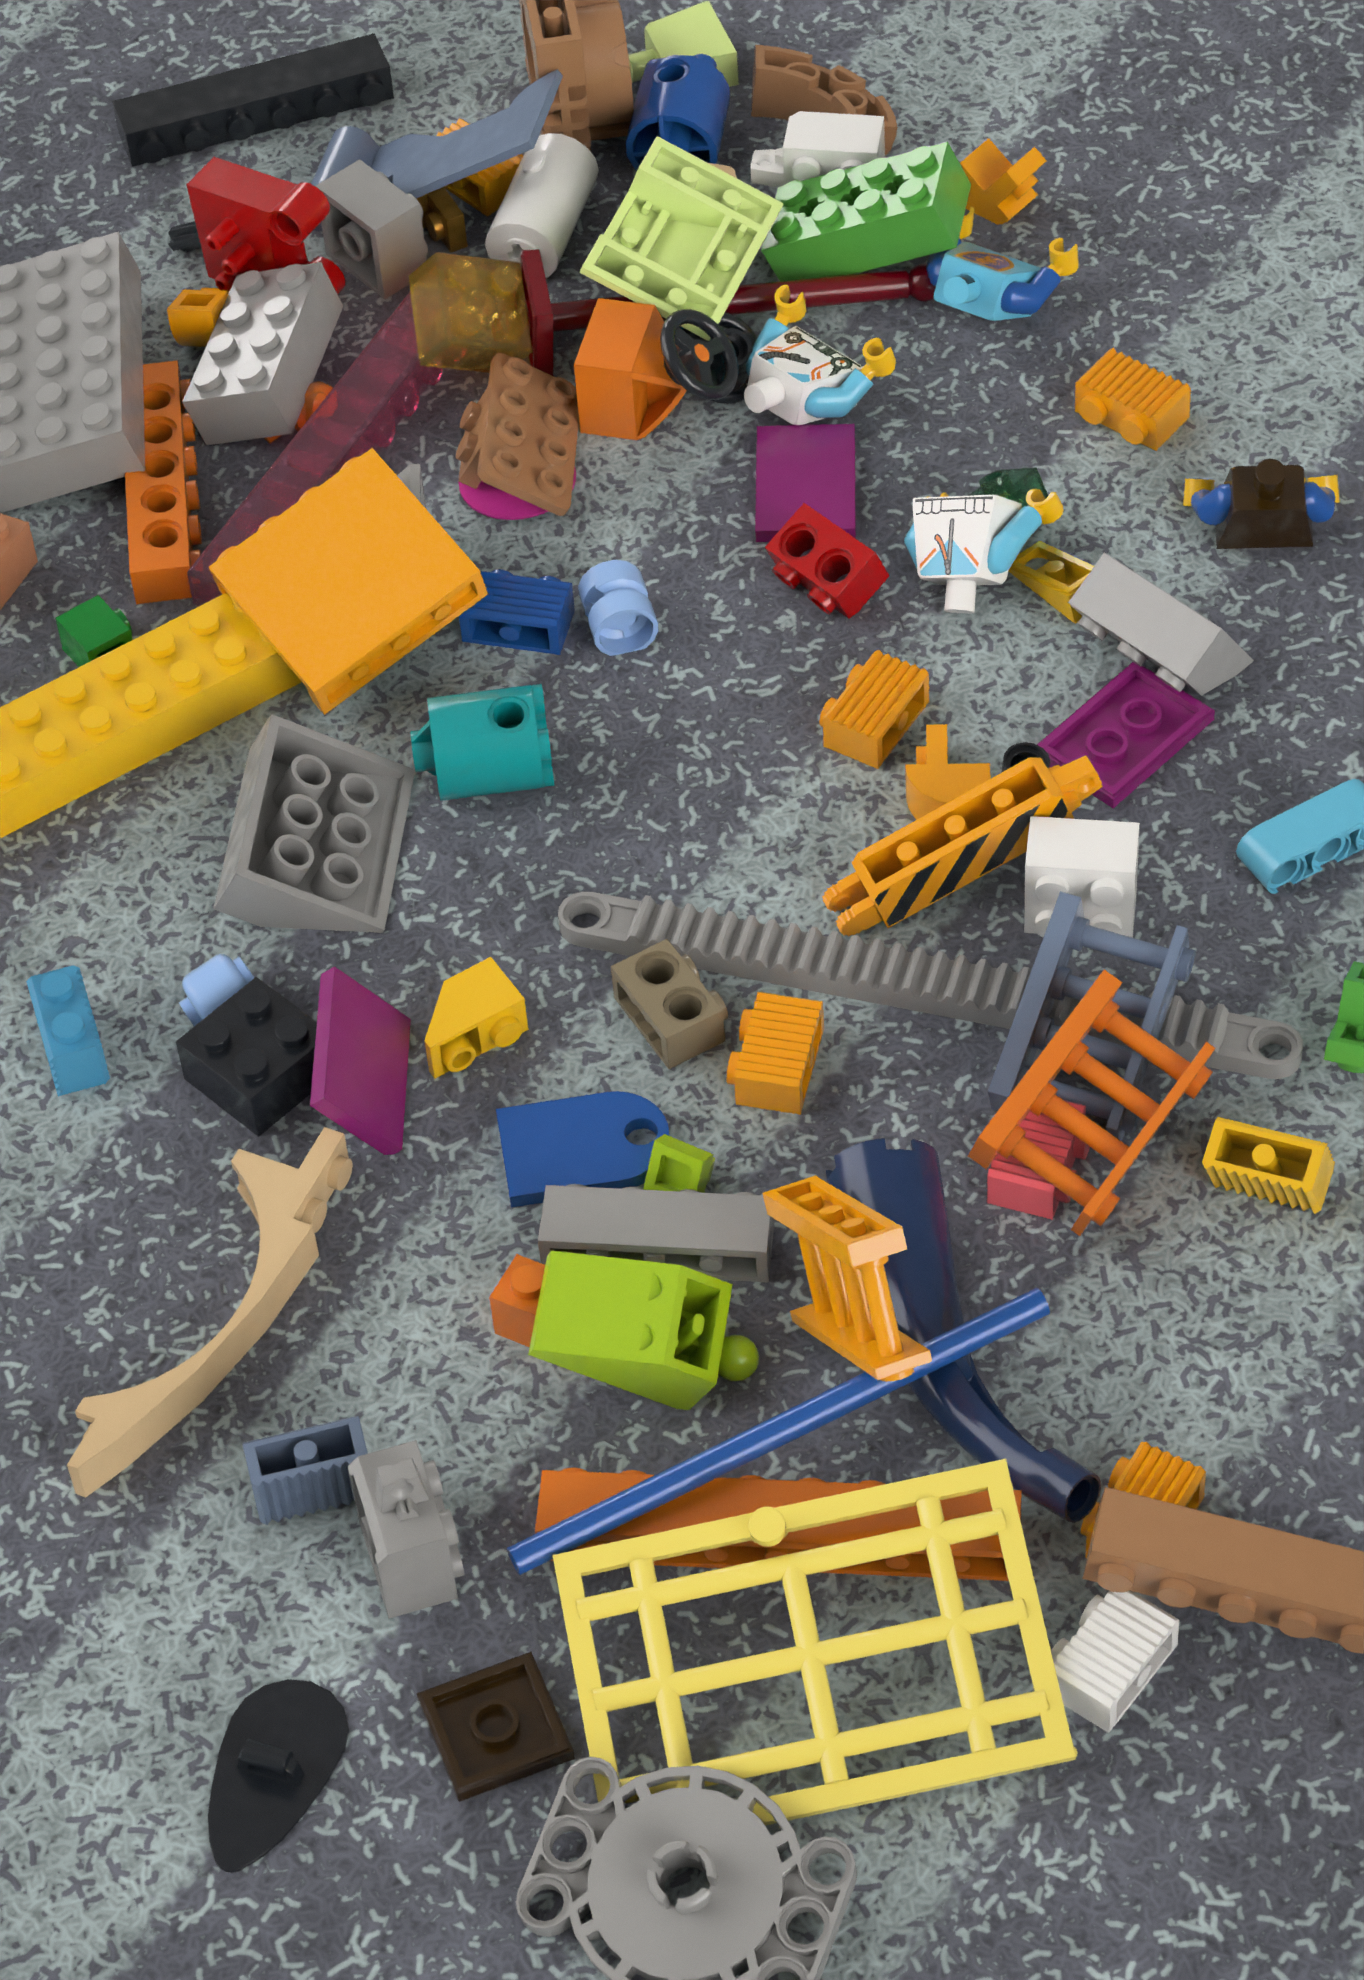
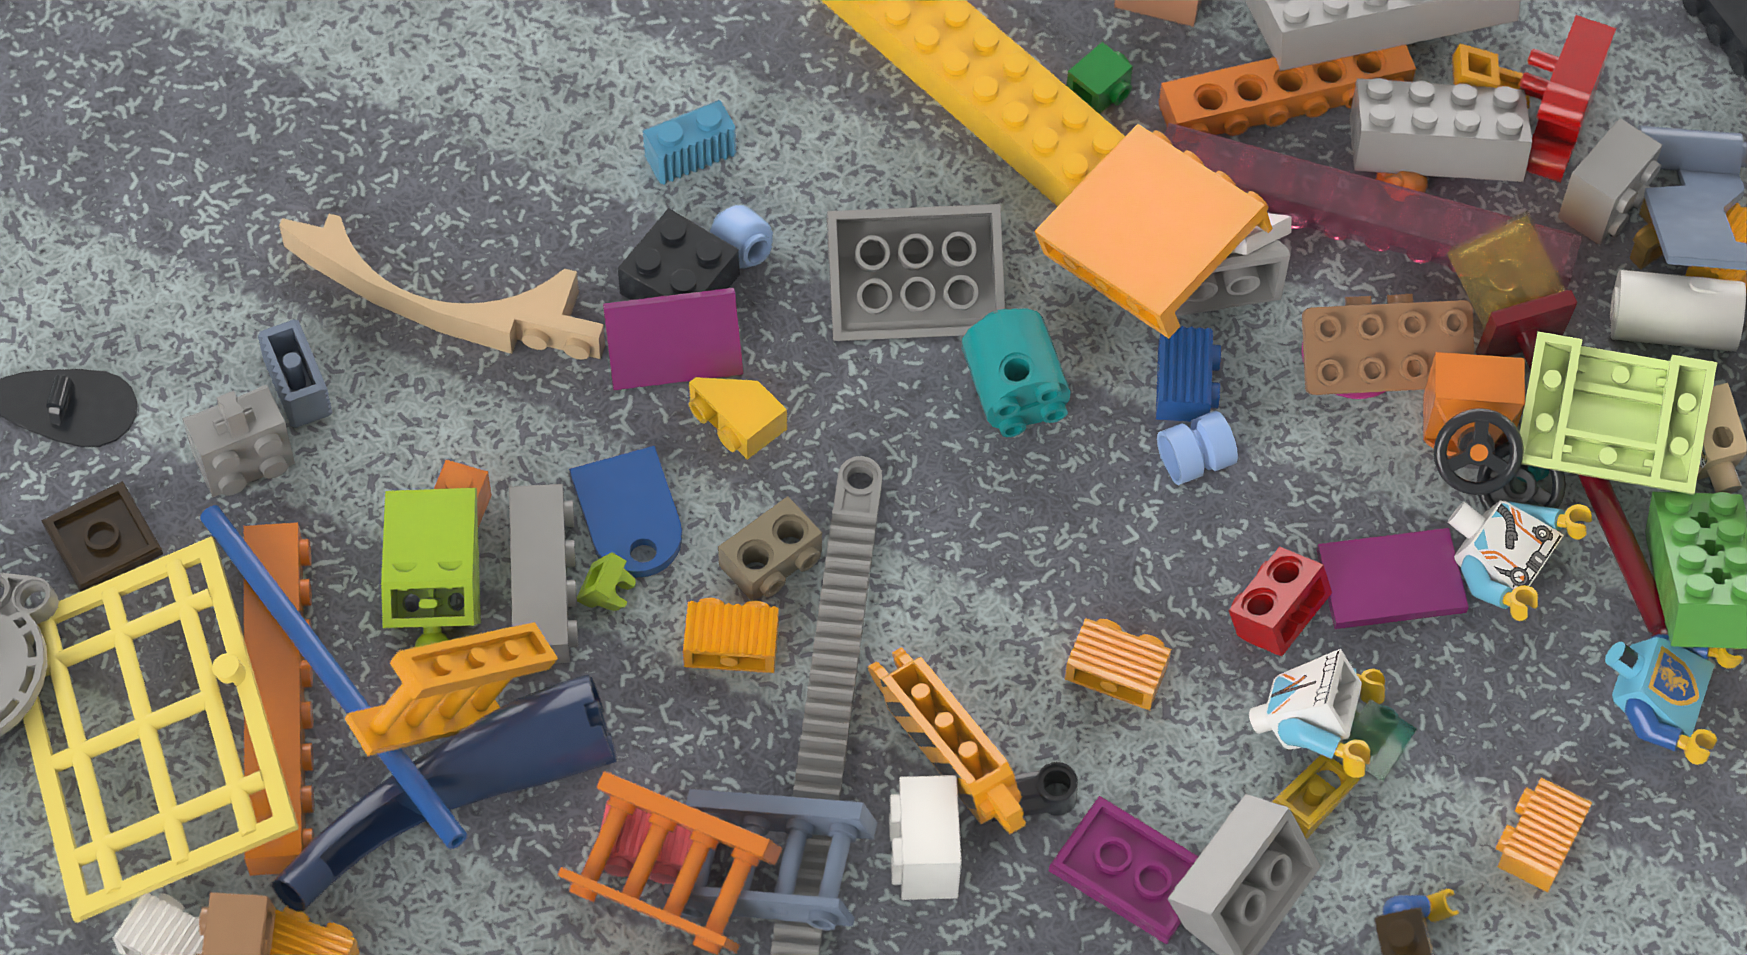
camera: 75 degrees right, 10 degrees up
light orange brick [905,724,991,820] -> none

